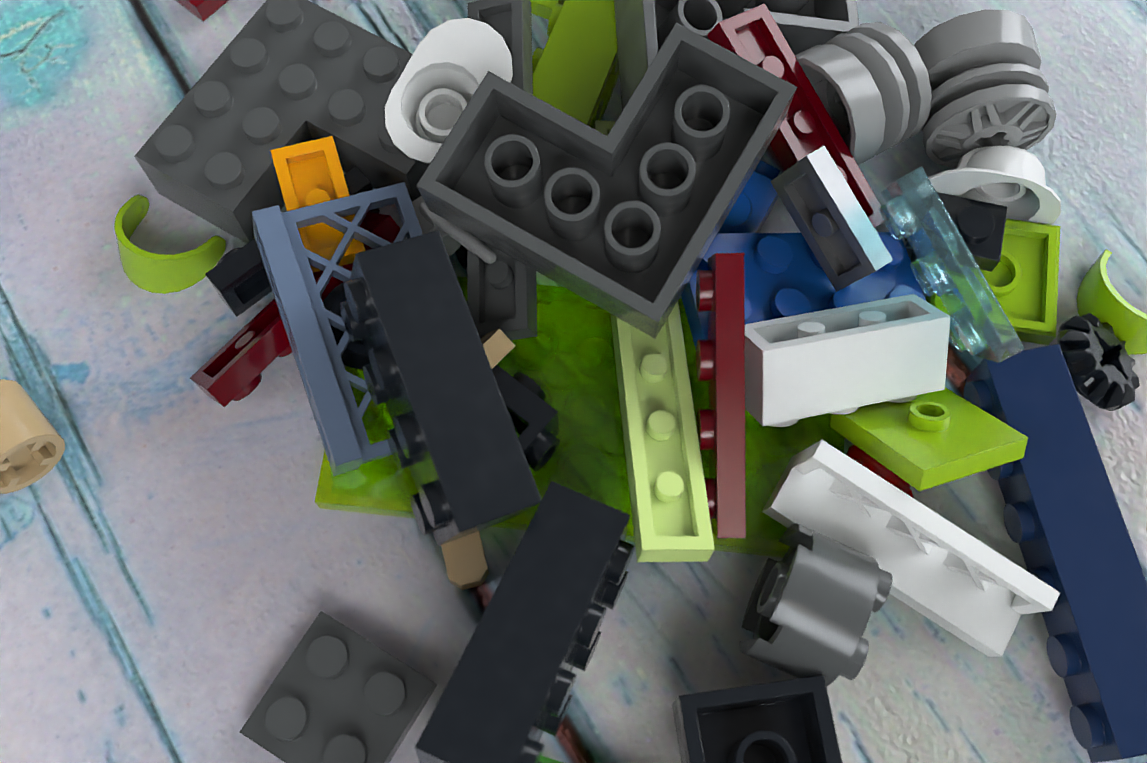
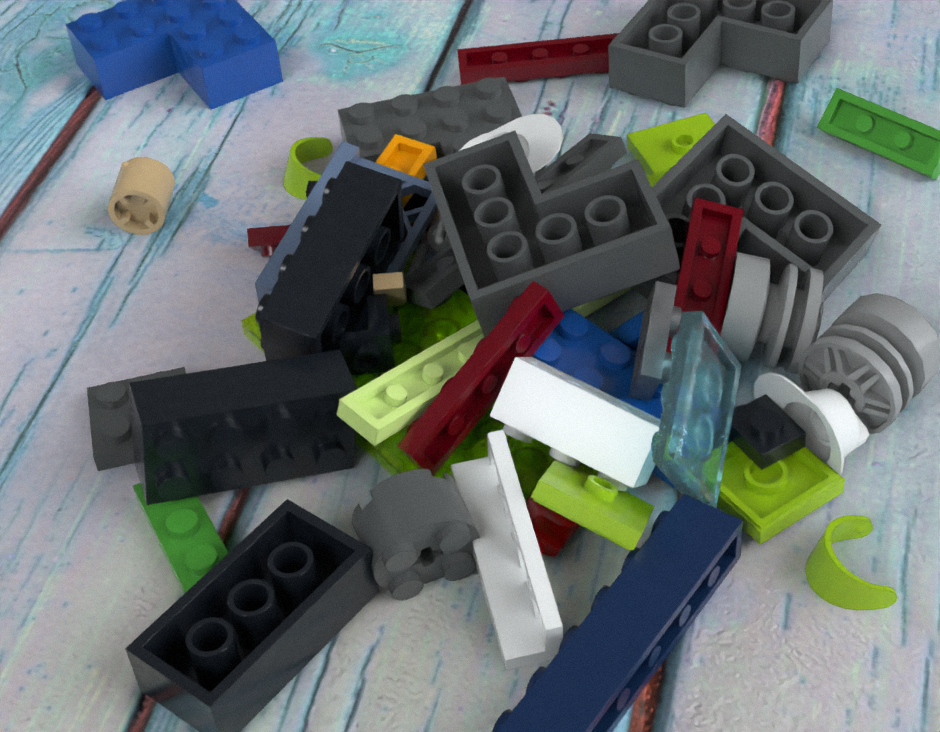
camera: 50 degrees right, 25 degrees down
black gear [1057,313,1140,411] -> none

